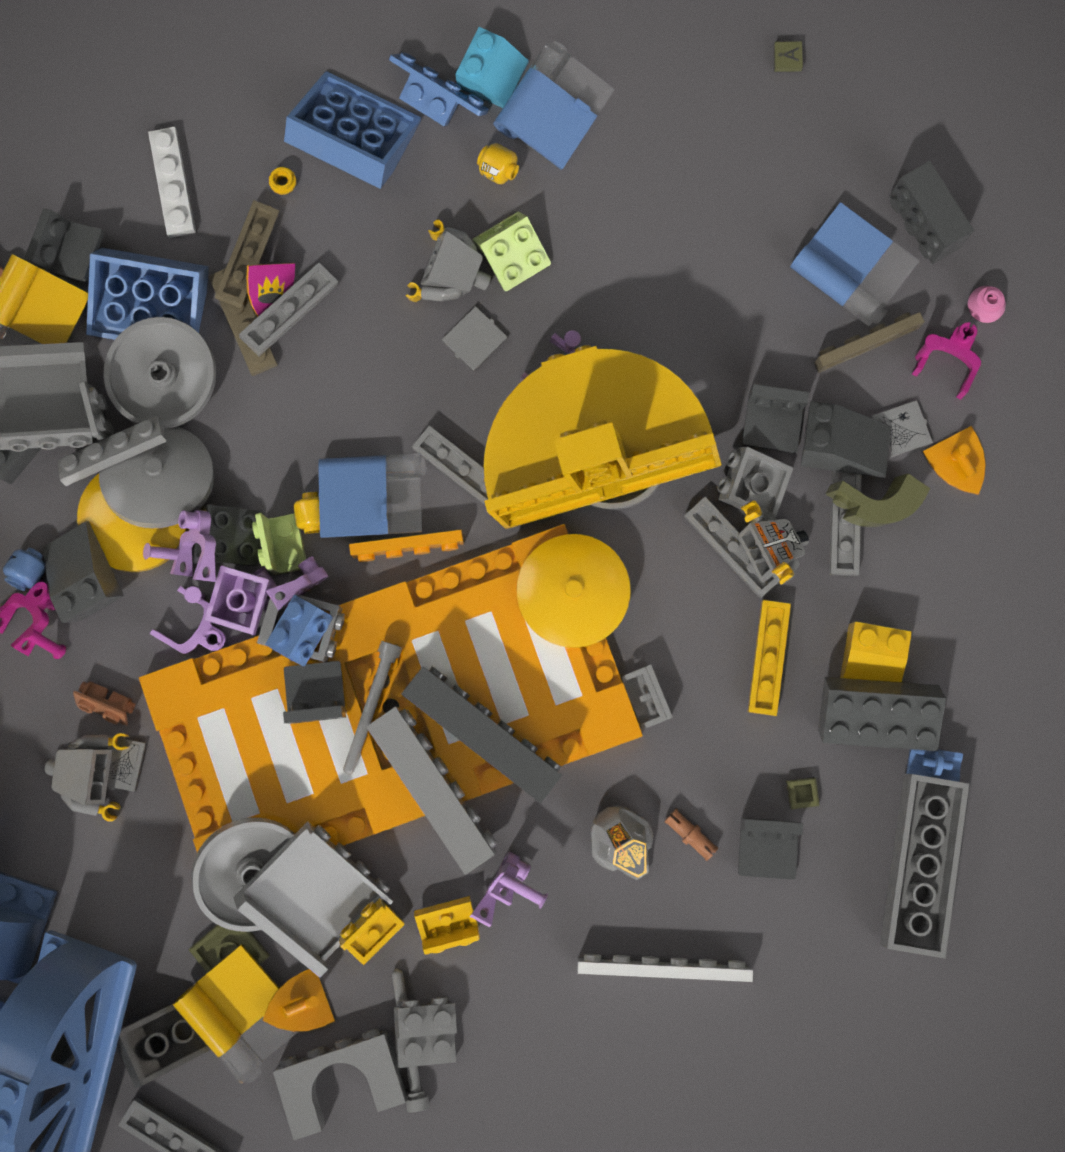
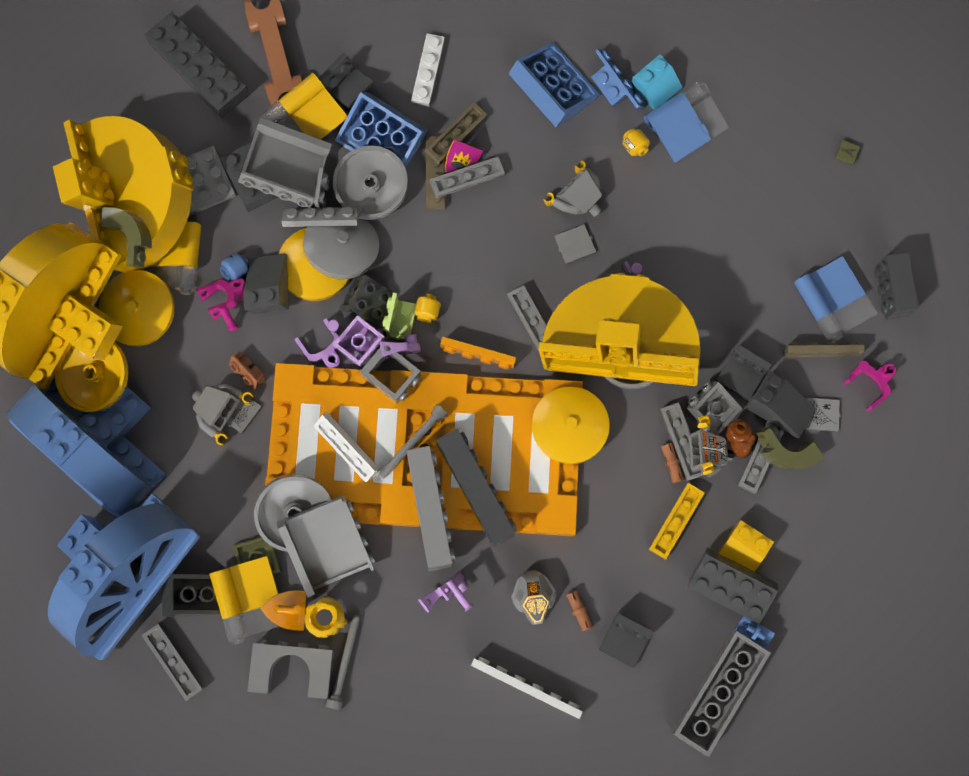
camera: 15 degrees right, 5 degrees down
lavender piece [143,510,216,582] -> none
medium blue bracket [265,594,333,666] -> none
yellow plate [269,167,296,195] -> none
dark grey bracket [283,661,346,724] -> none
medium blue door [318,453,427,538] -> none
yellow bracket [339,898,405,965] -> none
light grey plate [394,997,457,1068] -> none
yellow bracket [414,896,480,954] -> none
yellowish green bracket [472,211,551,291] -> none
light grey hinge [621,665,673,730] -> none
olive tile [786,777,820,809] -> none
light orange shield [922,426,986,495] -> none
bright pink cone [968,286,1006,323] -> none
none -> yellow piece [305,596,348,638]
none -> white plate [313,412,380,483]
none -> nougat pin [661,443,684,484]
none -> dark orange head [726,420,755,458]

